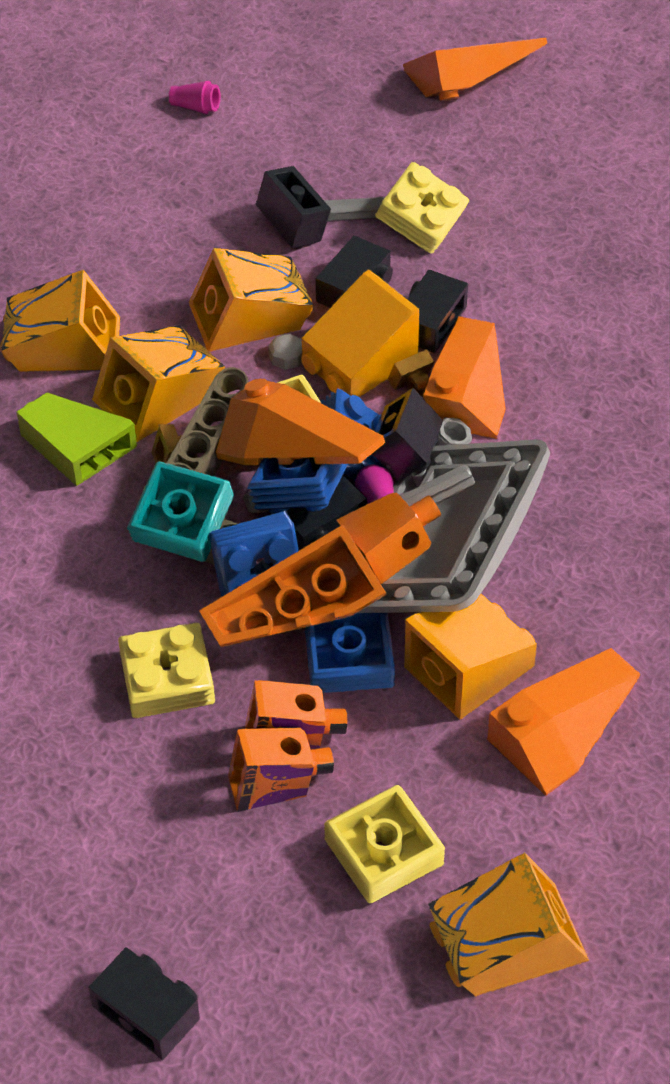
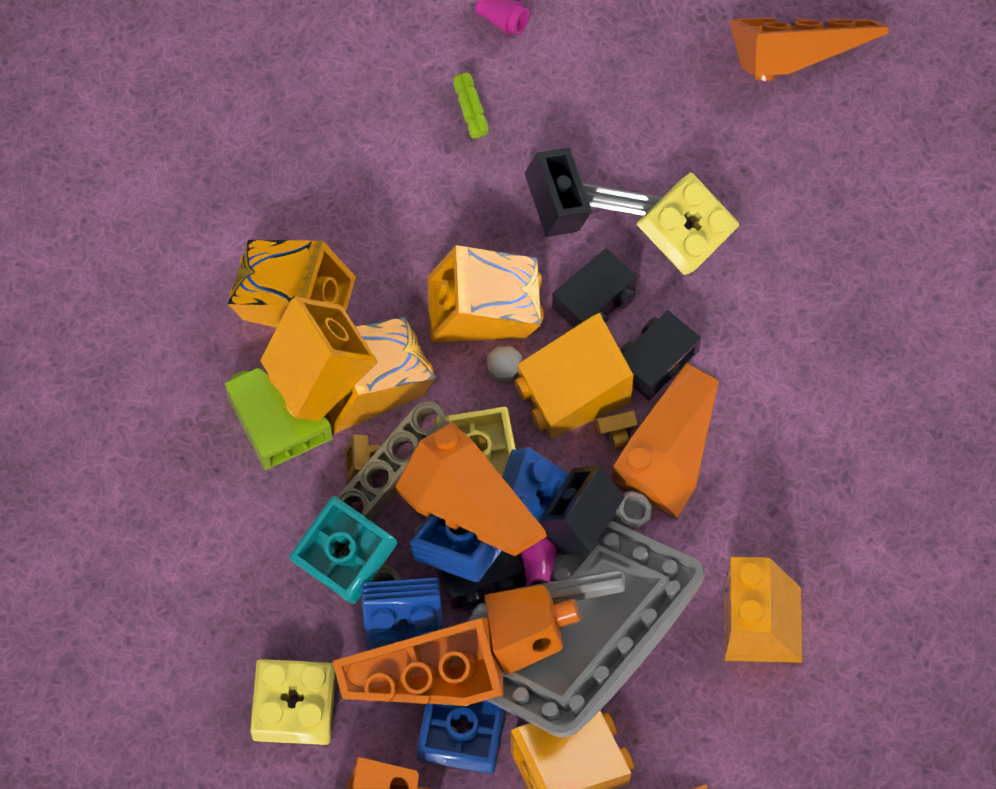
camera: 15 degrees right, 15 degrees up
none -> light orange slope [260,296,378,421]
none -> lime axle [453,72,489,139]
none -> light orange slope [724,557,803,663]

